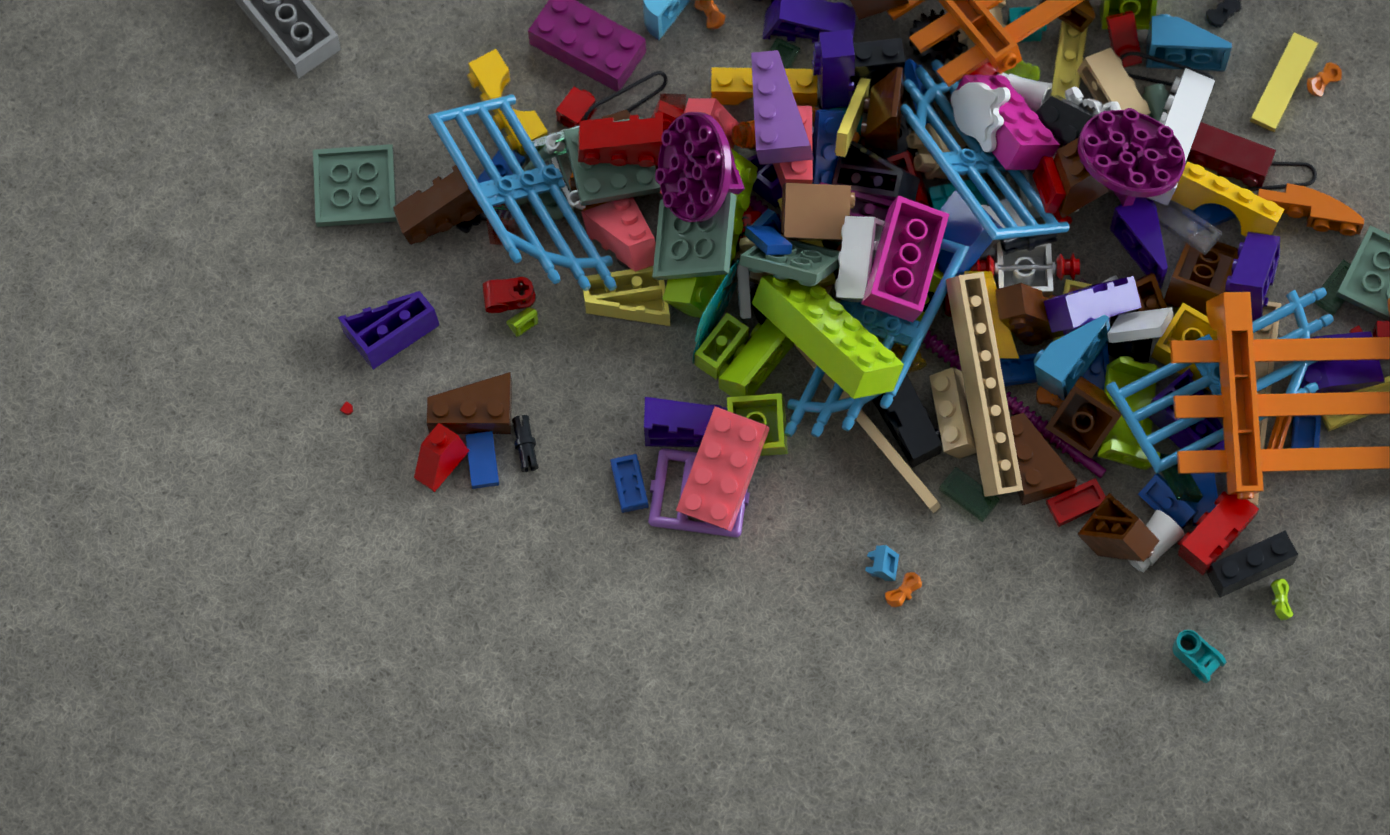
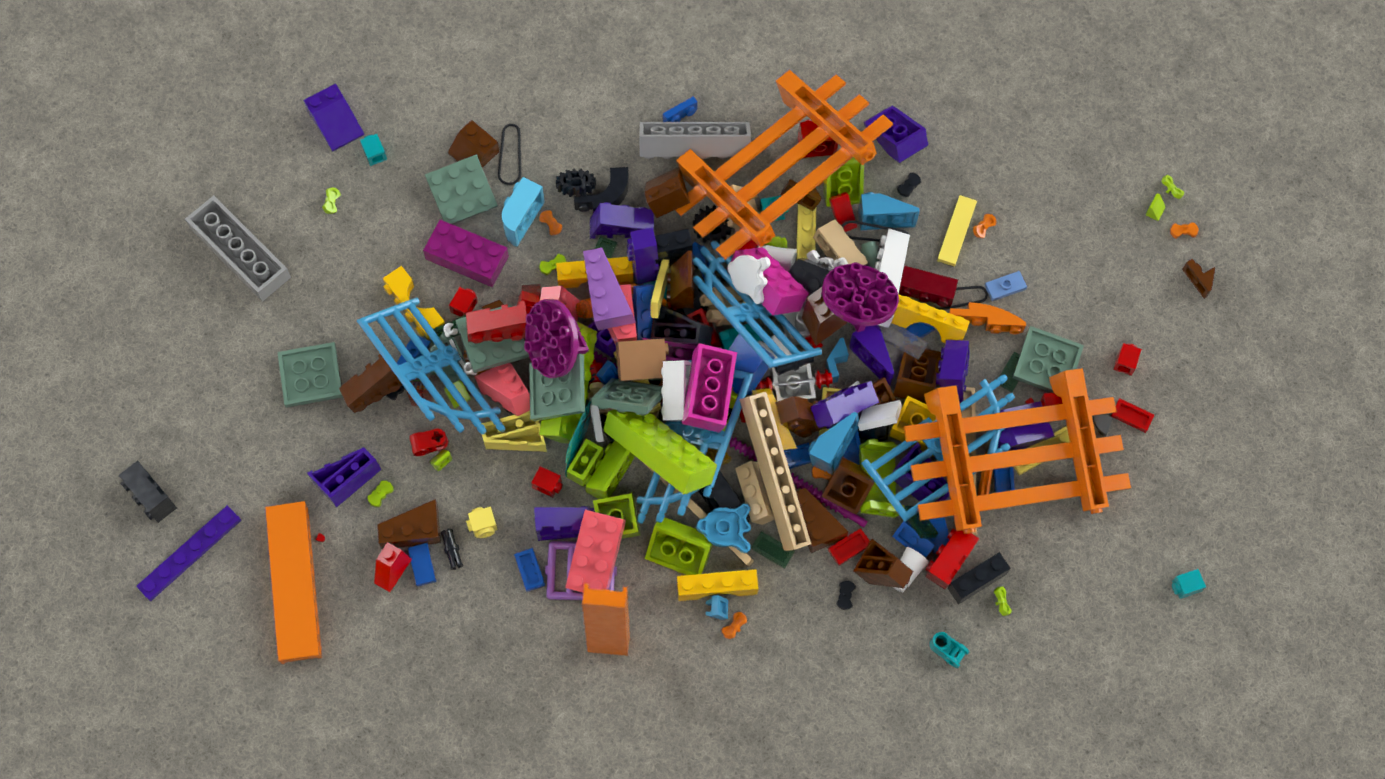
camera: 10 degrees left, 0 degrees up
black piece [584,71,667,120] -> none
blue tile [745,226,793,255] -> none
red tile [1032,156,1066,214] -> none
none -> black wedge [119,461,177,523]
none -> dark purple plate [136,505,242,602]
none -> orange tile [265,501,322,664]
none -> lime piece [367,481,394,507]
none -> lime slope [444,380,471,408]
none -> light yellow brick [466,507,498,538]
none -> red brick [531,466,563,498]
none -> lime piece [539,254,567,275]
none -> orange tile [582,583,630,656]
none -> lime slope [645,517,713,575]
none -> yellow arch [677,569,759,601]
none -> dark azure tile [696,503,751,553]
none -> dark azure slope [825,338,849,383]
none -> black piece [836,580,856,610]
none -> medium blue plate [984,271,1027,301]

